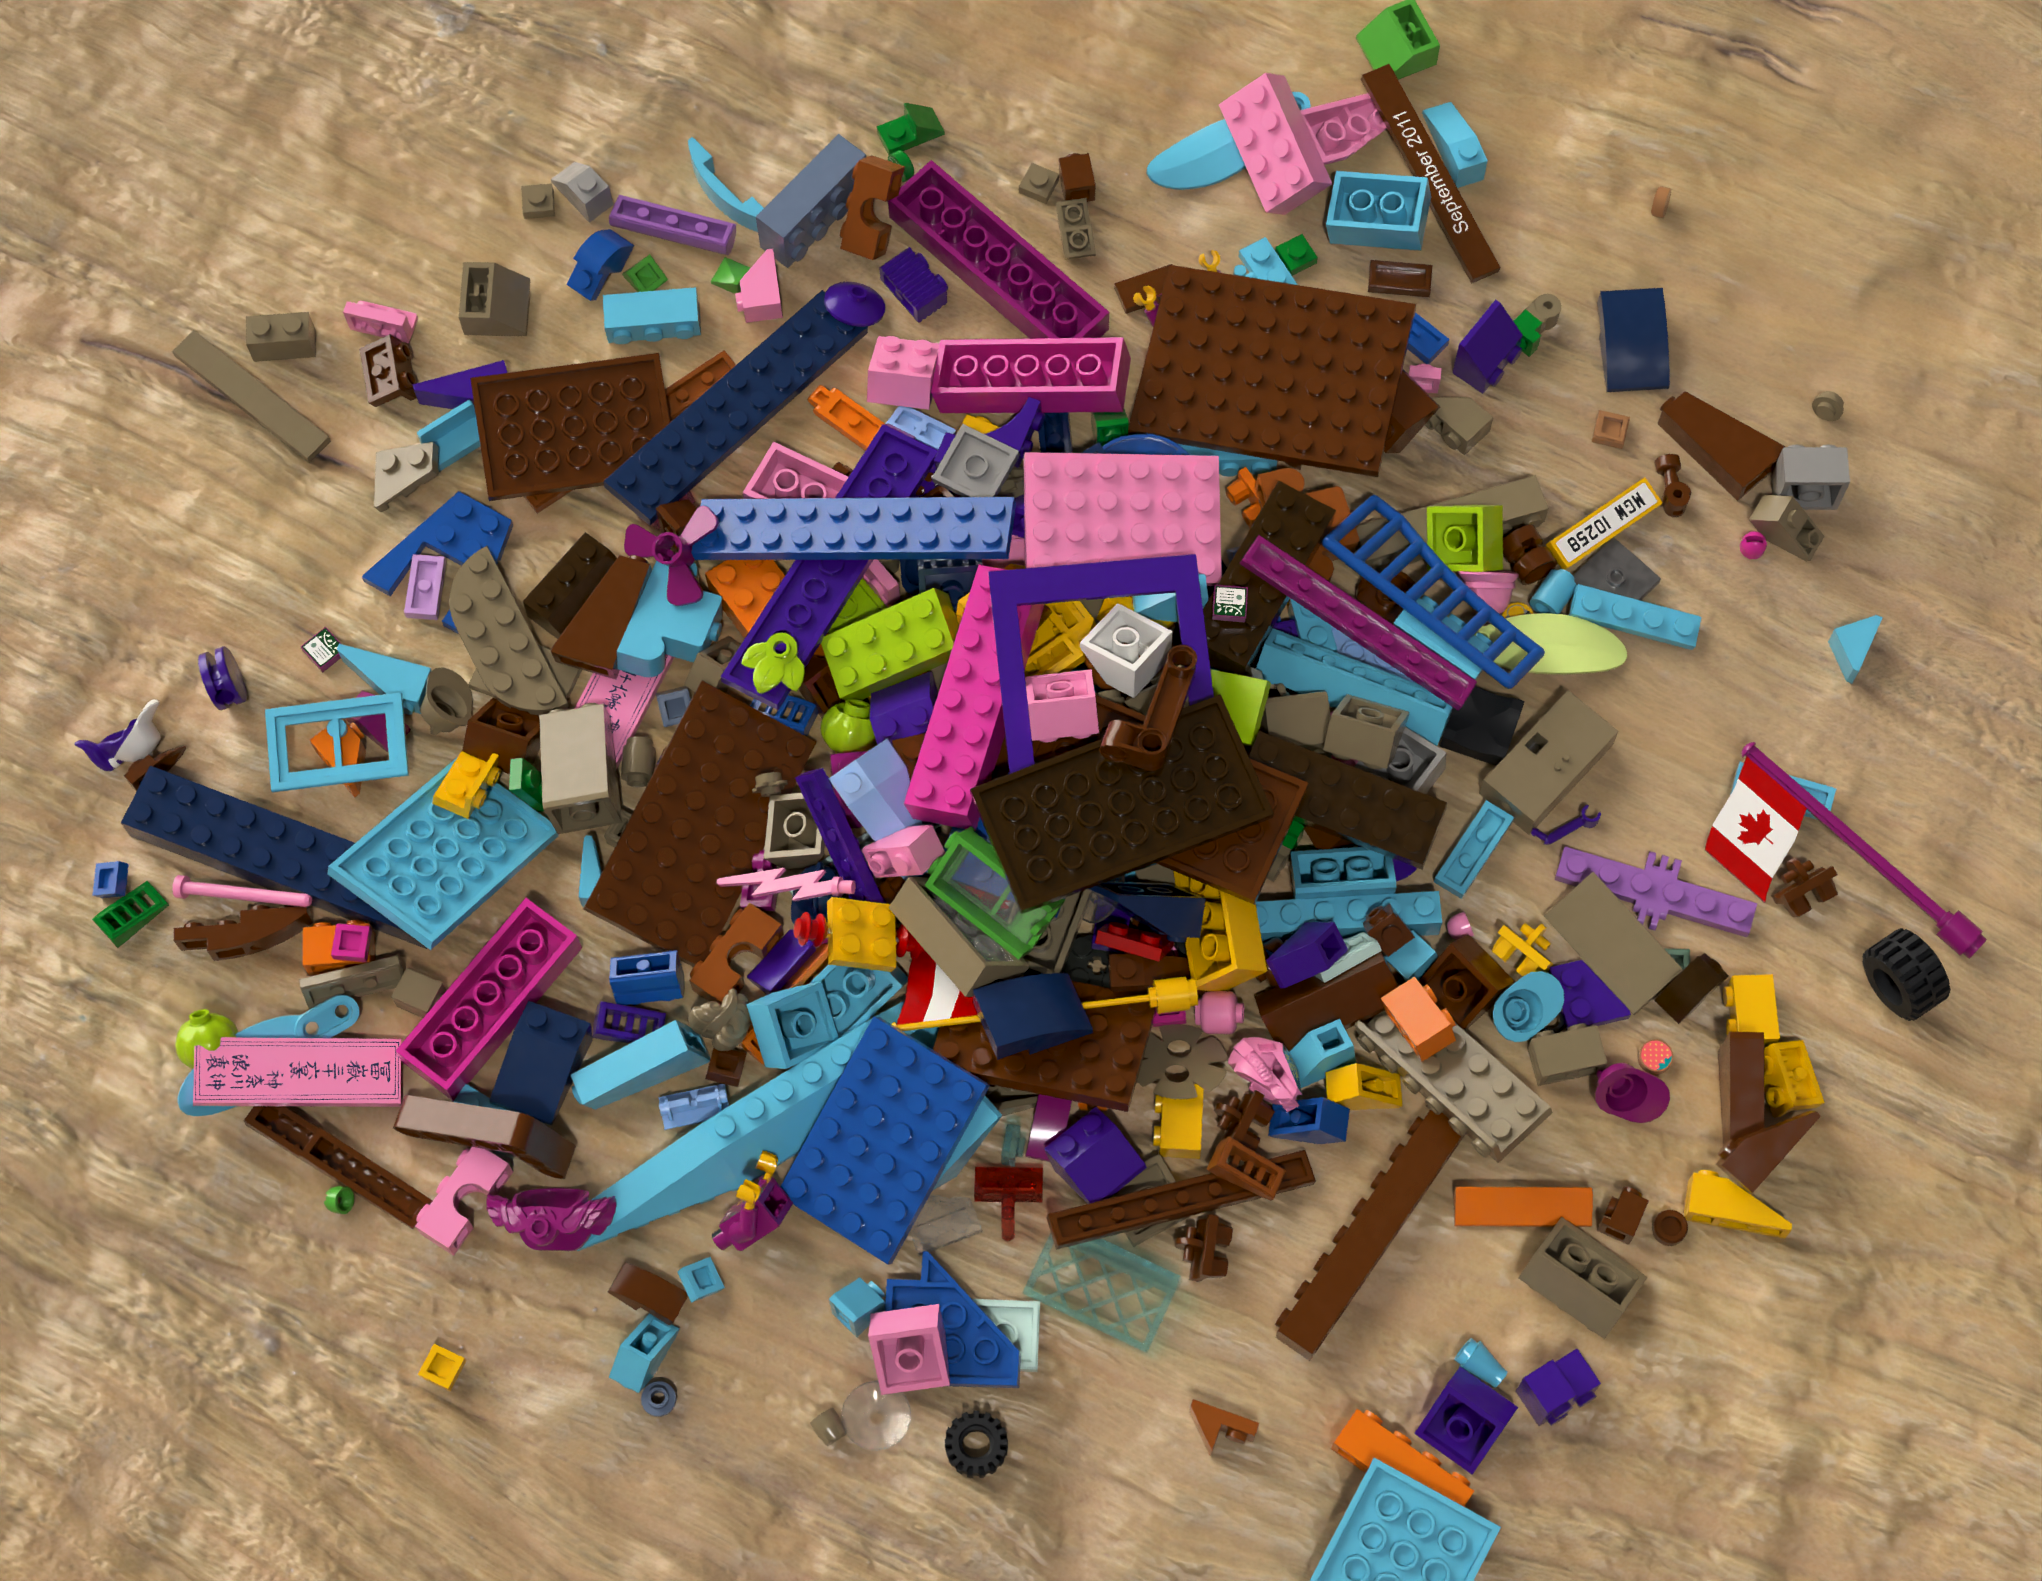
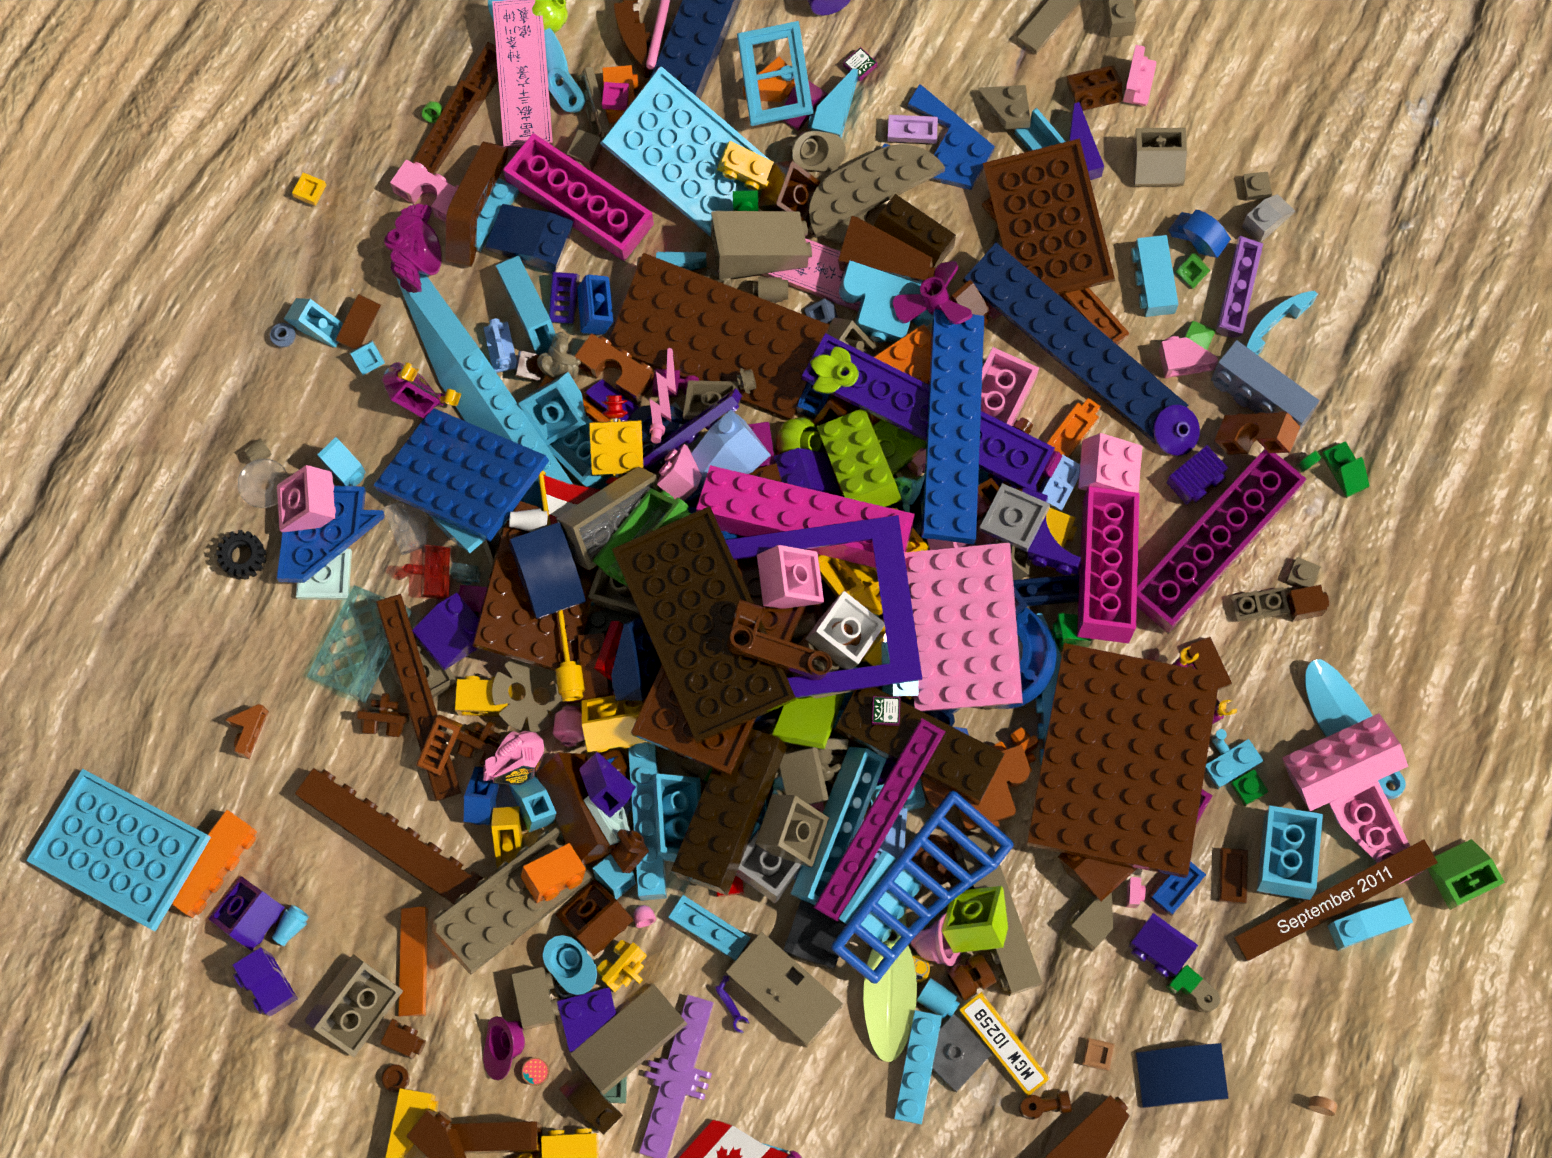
camera: 90 degrees right, 5 degrees up
none -> white cone [509,508,547,532]
none -> medium azure piece [894,473,926,513]

